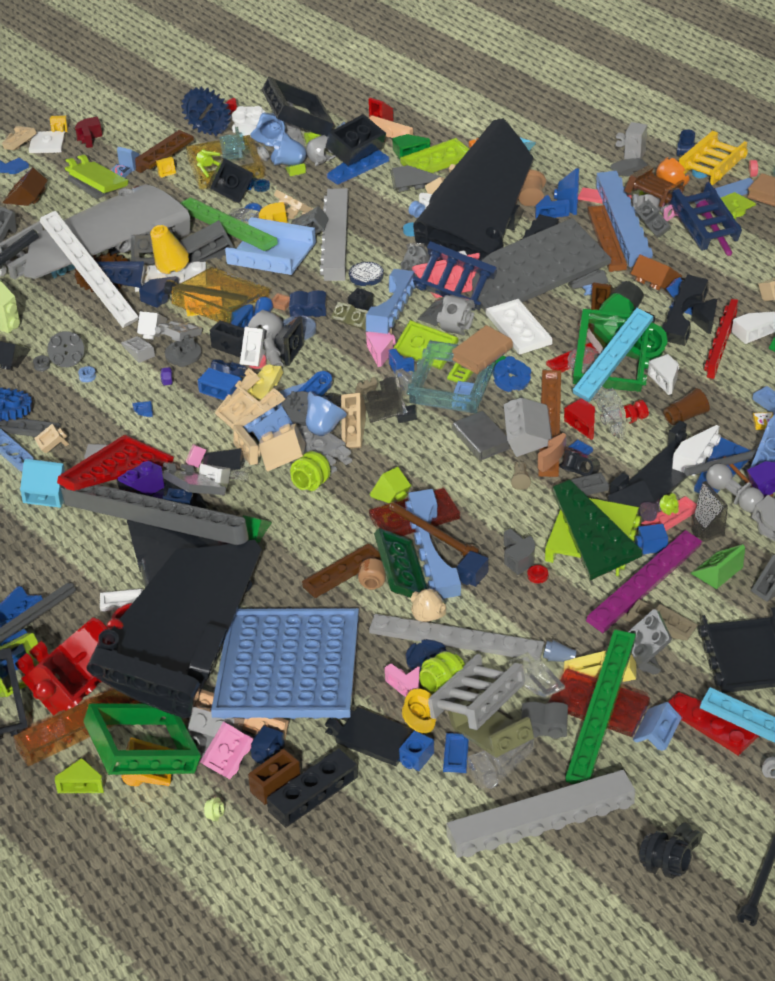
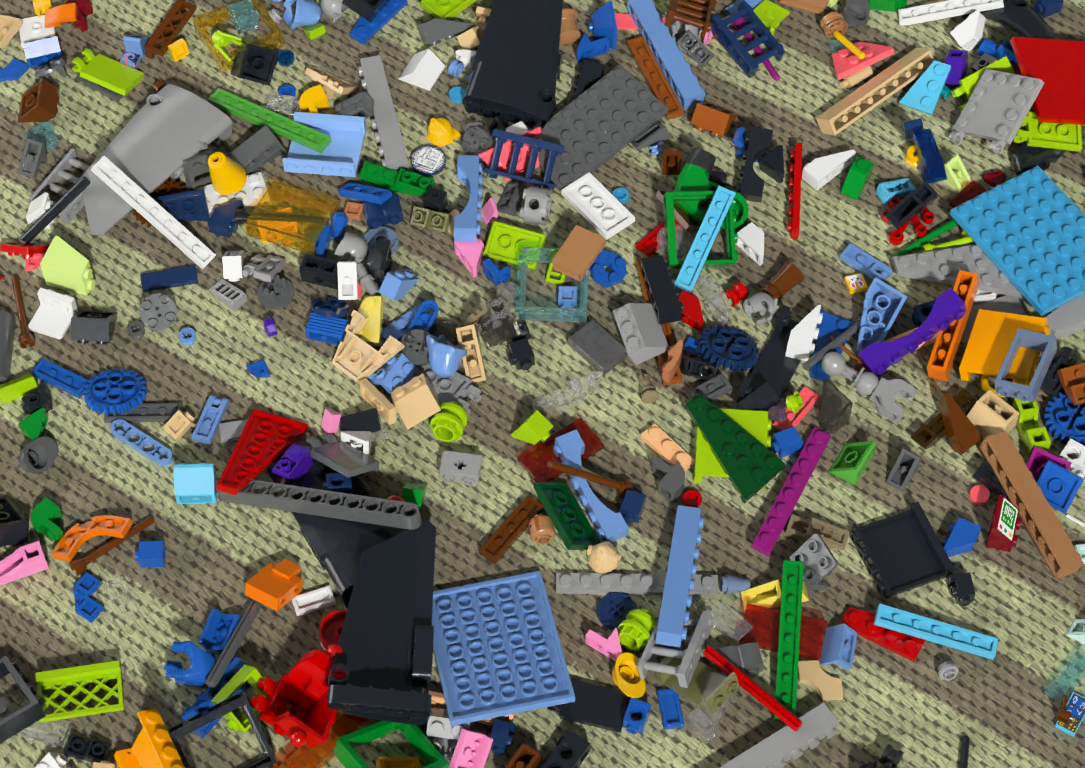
camera: 15 degrees left, 15 degrees up
none -> brick [23,36,62,68]
none -> clear light blue plate [24,122,58,151]
none -> dark grey plate [34,57,67,84]
none -> orange slope [44,3,78,28]
none -> dark blue tile [140,265,198,292]
none -> medium blue plate [191,395,230,445]
none -> orange piece [245,559,303,612]
none -> blue tile [338,182,392,204]
none -> green slope [359,161,435,196]
none -> medium blue slope [378,269,419,301]
none -> white slope [398,49,445,91]
none -> yellow piece [426,118,461,148]
none -> light grey brick [439,450,483,486]
none -> bright pink slope [481,198,498,224]
none -> black brick [508,338,535,370]
none -> clear slope [532,371,603,415]
none -> dark azure tile [612,187,630,204]
none -> light nougat plate [640,423,695,471]
none -> black brick [641,255,684,325]
none -> medium blue brick [656,505,704,647]
none -> dark blue gear [698,324,760,372]
none -> red axle [703,645,802,731]
none -> light grey helmet [743,292,781,326]
none -> tan tile [798,660,843,701]

